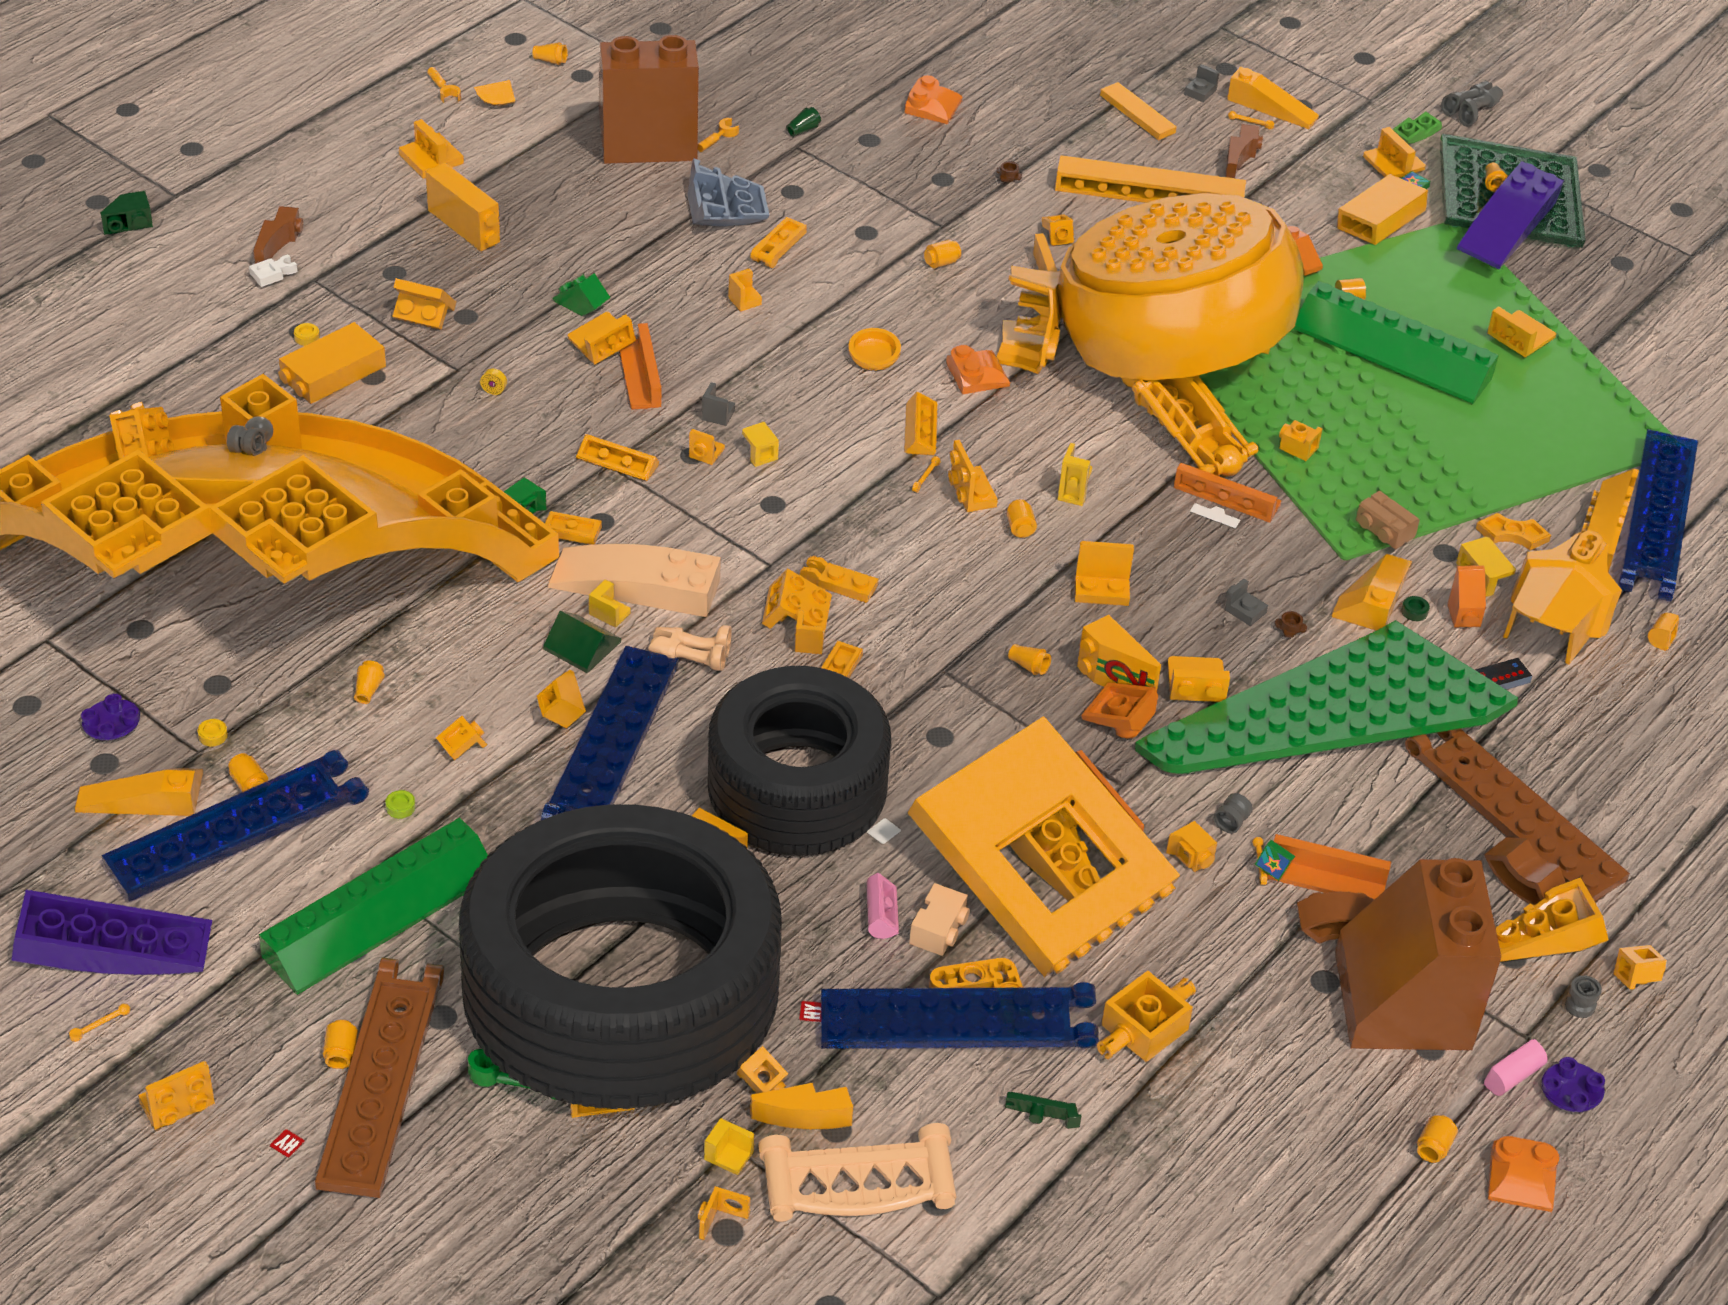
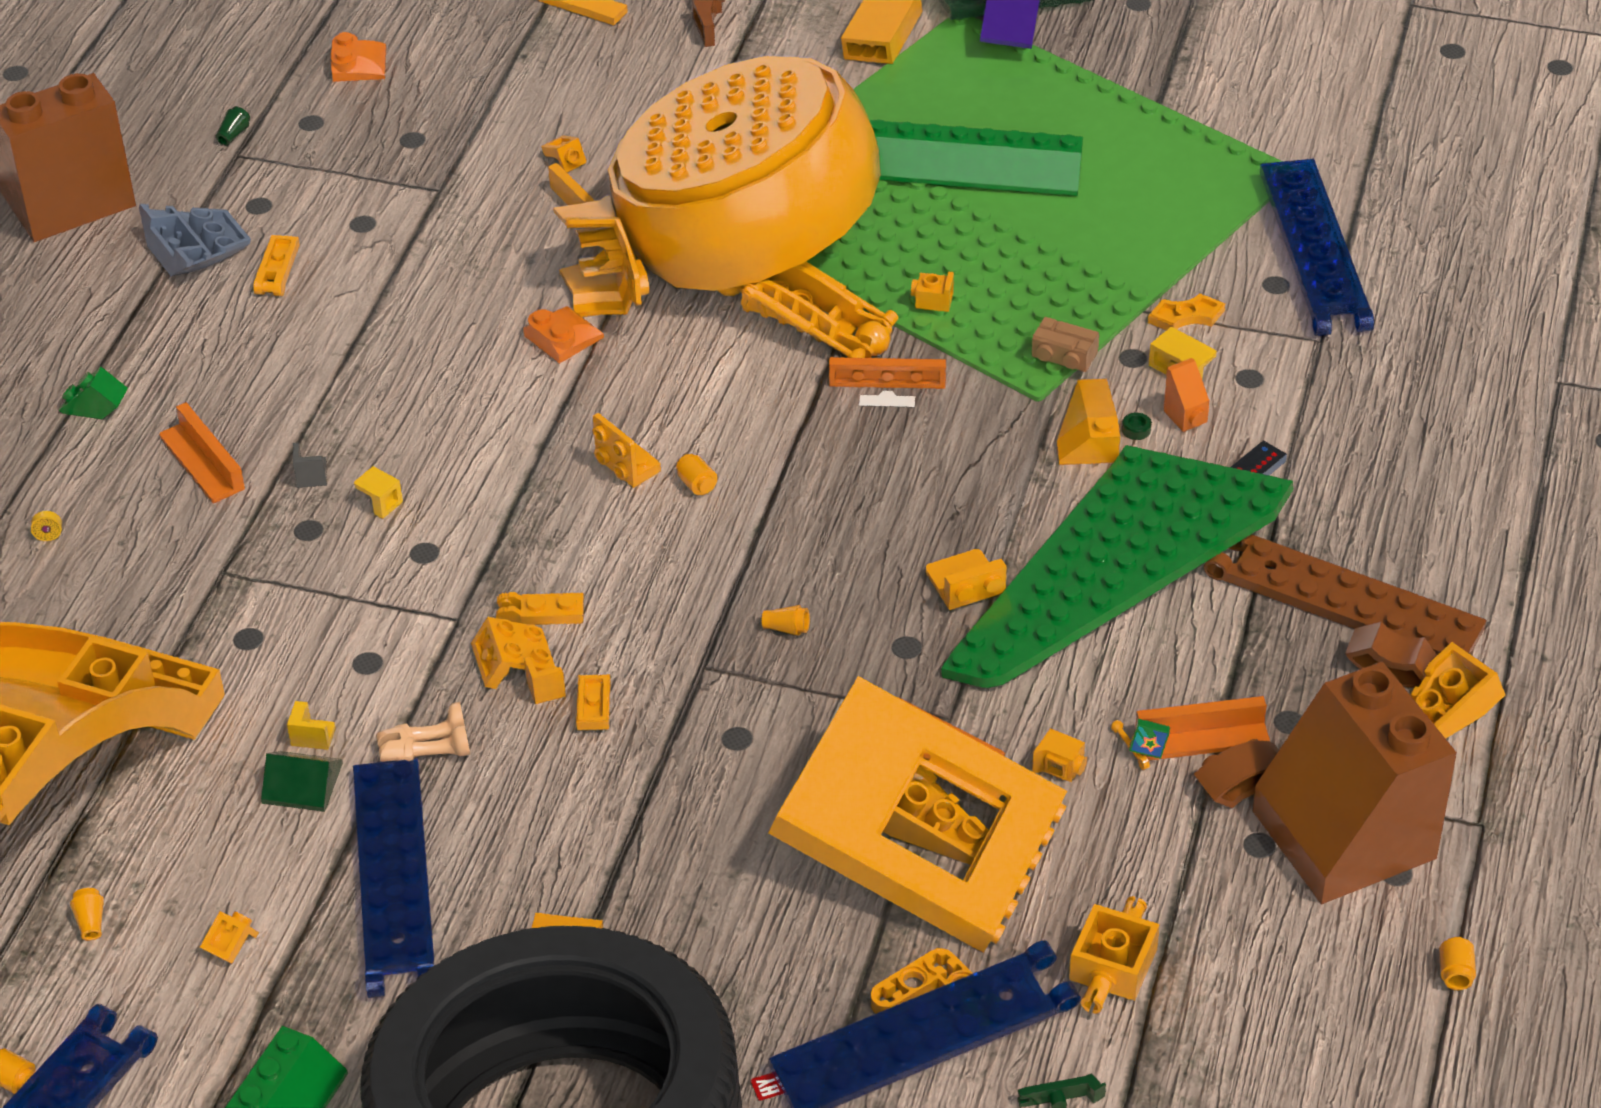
camera: 20 degrees left, 0 degrees up
lime tile [385,790,416,819] -> none
green window [504,477,547,514] -> none
light orange slope [537,670,586,729] -> none
light orange plate [545,511,602,545] -> none
light nougat slope [548,544,721,617] -> none
light orange bracket [567,312,636,365] -> none
light orange slope [576,434,660,482] -> none
light orange bracket [689,429,725,465] -> none
light orange piece [698,118,739,152] -> none
black tyre [708,666,891,856] -> none
light orange panel [728,268,762,312] -> none
light orange piece [848,328,901,370] -> none
bright pink brick [866,872,899,939] -> none
white sticker [867,818,901,844] -> none
light orange slope [904,392,938,455] -> none
light nougat brick [909,883,970,956] -> none
light orange hinge [912,456,941,493] -> none
light orange brick [924,240,961,268] -> none
reddish brown plate [996,161,1022,182] -> none
light orange brick [1055,155,1246,203] -> none
yellow panel [1058,443,1092,506] -> none
light orange bracket [1075,541,1134,606] -> none
light orange slope [1077,615,1161,690] -> none
orange slope [1081,682,1158,739] -> none
dark grey wheel [1213,793,1253,833] -> none
dark grey bracket [1225,579,1268,626] -> none
reddish brown plate [1275,611,1307,638] -> none
light orange brick [1335,278,1366,300] -> none
bright pink brick [1483,1039,1547,1096] -> none
light orange bracket [1487,307,1556,358] -> none
orange slope [1488,1136,1559,1212] -> none
light orange piece [1503,531,1622,665] -> none
dark purple dish [1541,1057,1605,1112] -> none
dark grey wheel [1565,975,1602,1018] -> none
light orange wedge [1581,469,1639,572] -> none
light orange brick [1613,945,1667,989] -> none
light orange brick [1648,612,1679,651] -> none

